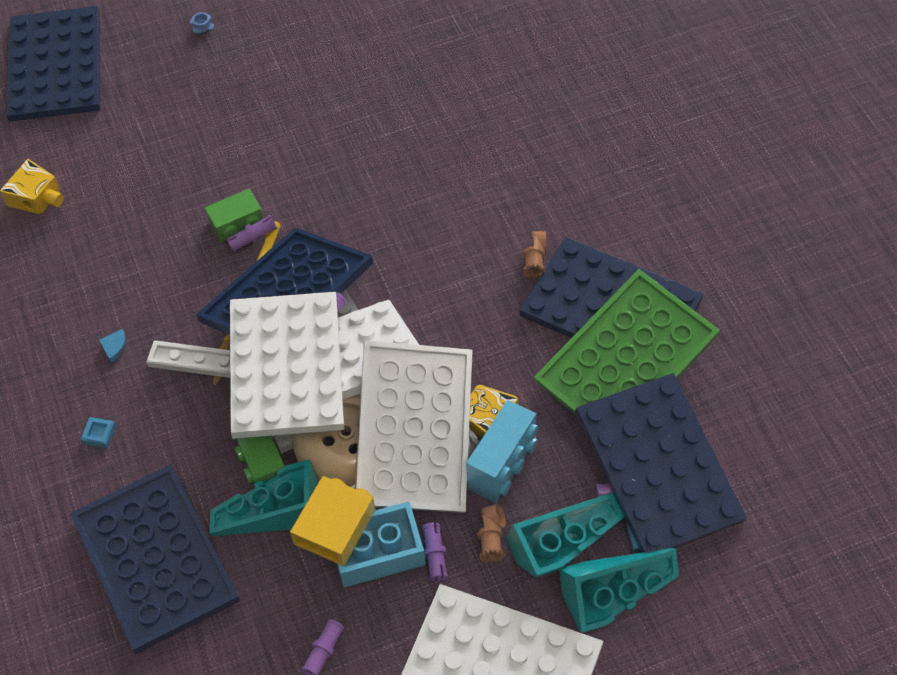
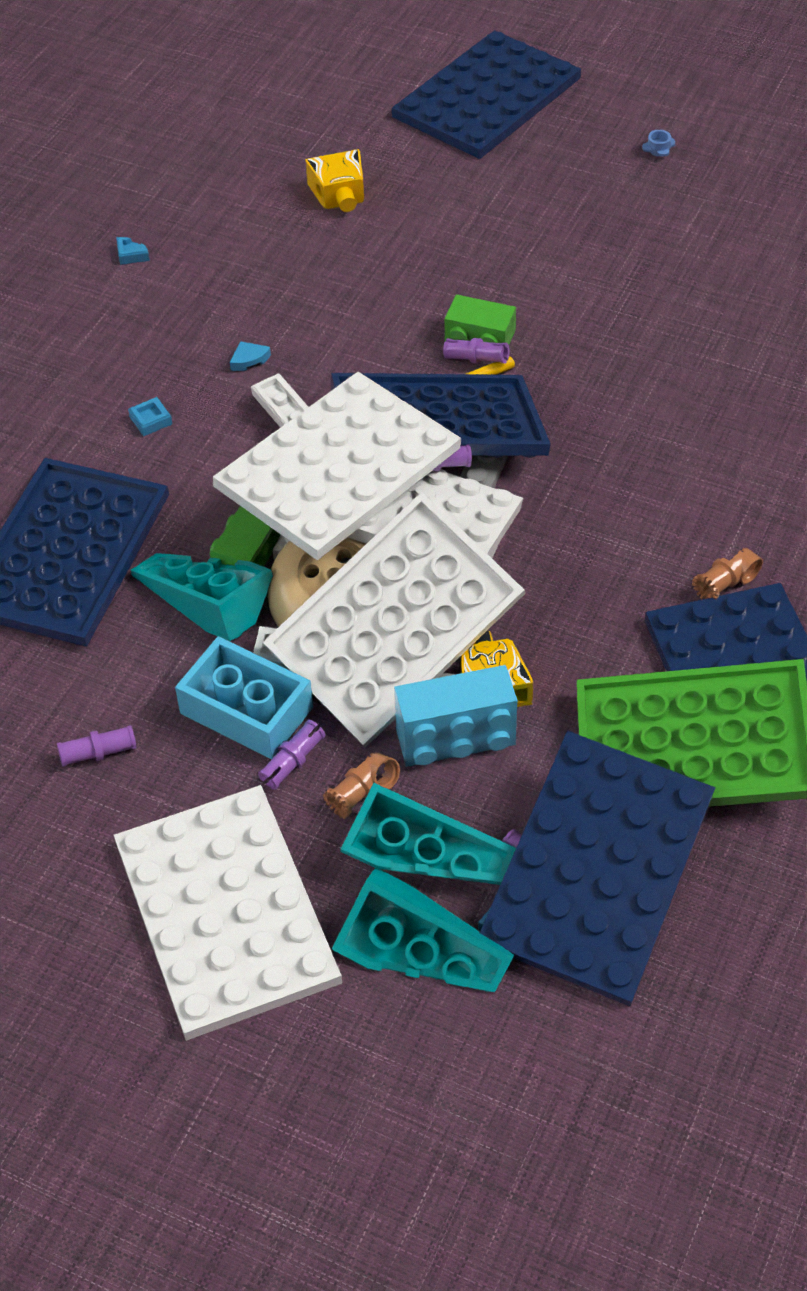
camera: 45 degrees right, 5 degrees down
yellow brick [290,476,376,566] -> none

